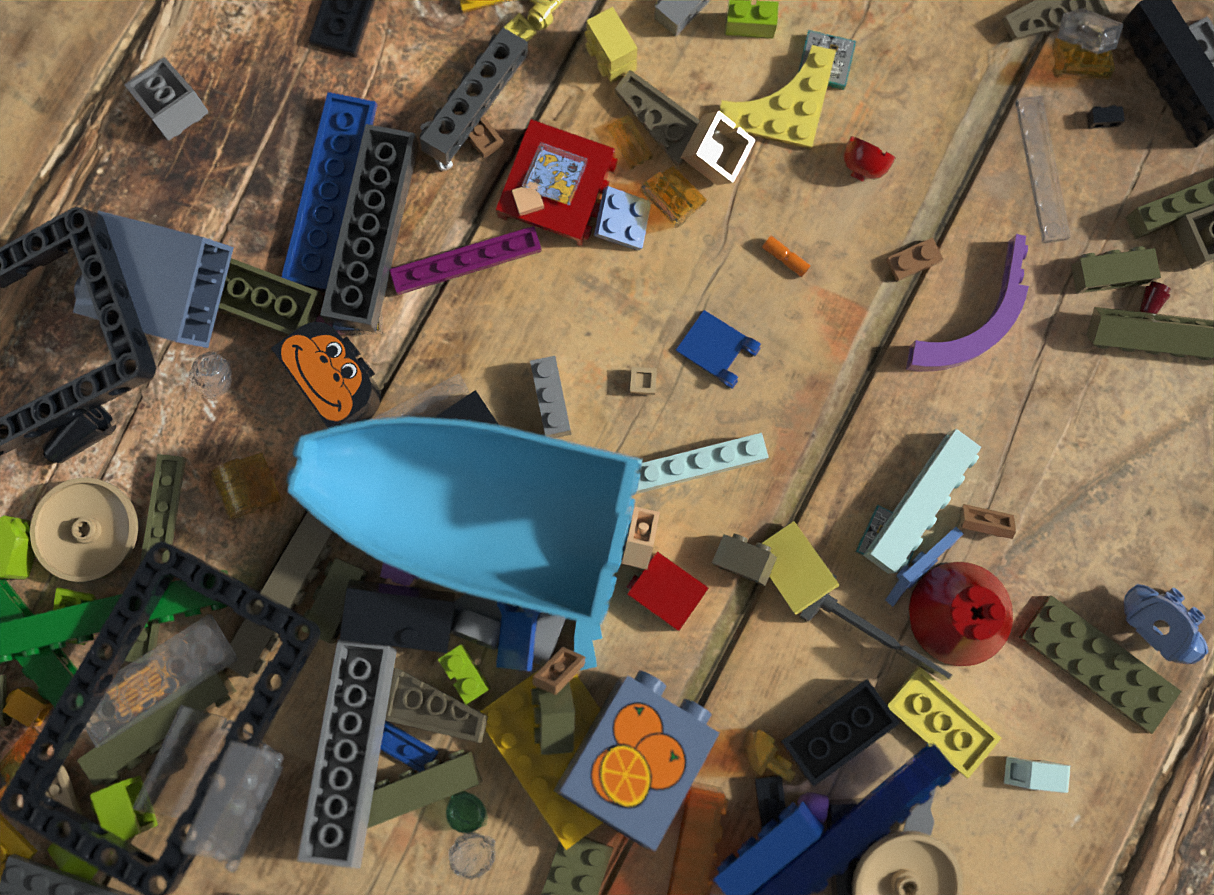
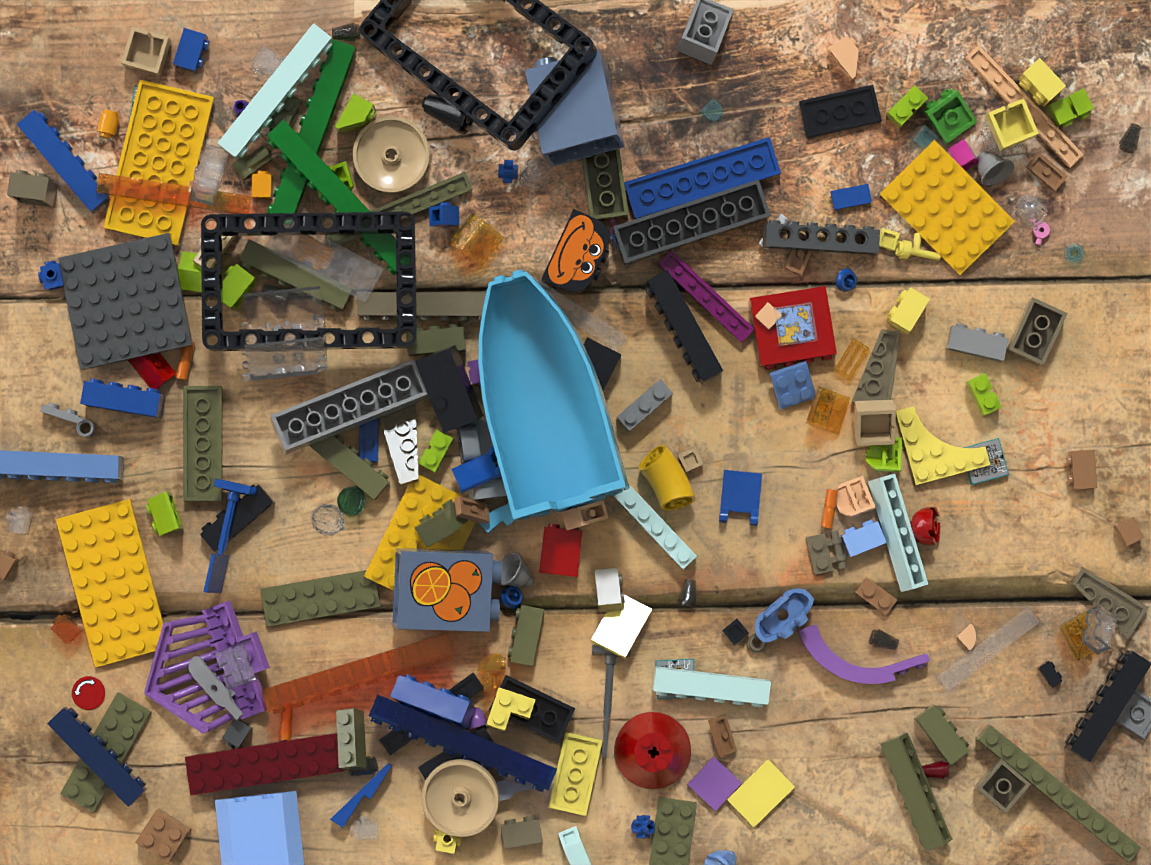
camera: 60 degrees right, 5 degrees up
medium blue wing [885,527,964,607] -> none
none -> blue brick [429,202,459,227]
none -> light yellow brick [486,688,535,732]
none -> blue gear [498,160,518,183]
none -> light grey hat [500,553,534,587]
none -> blue hat [501,585,523,609]
none -> dark tan brick [501,815,543,849]
none -> olive brick [507,605,544,666]
none -> blue gear [631,815,655,839]
none -> yellow brick [638,444,696,511]
none -> black brick [645,269,723,384]
none -> clear smoke cone [677,579,696,608]
none -> medium lavender tile [687,756,742,811]
none -> clear light blue tile [700,98,723,122]
none -> black plate [722,619,749,645]
none -> light yellow tile [727,759,795,827]
none -> dark tan plate [747,633,767,653]
none -> medium blue piece [755,588,814,642]
none -> dark tan plate [806,530,847,575]
none -> blue tile [830,184,872,210]
none -> blue hat [836,268,857,292]
none -> light nougat slope [836,476,876,518]
none -> light blue brick [841,520,887,557]
none -> lime slope [866,437,902,472]
none -> light aqua brick [868,474,928,592]
none -> clear smoke cone [869,629,899,650]
none -> light nougat tile [956,623,976,651]

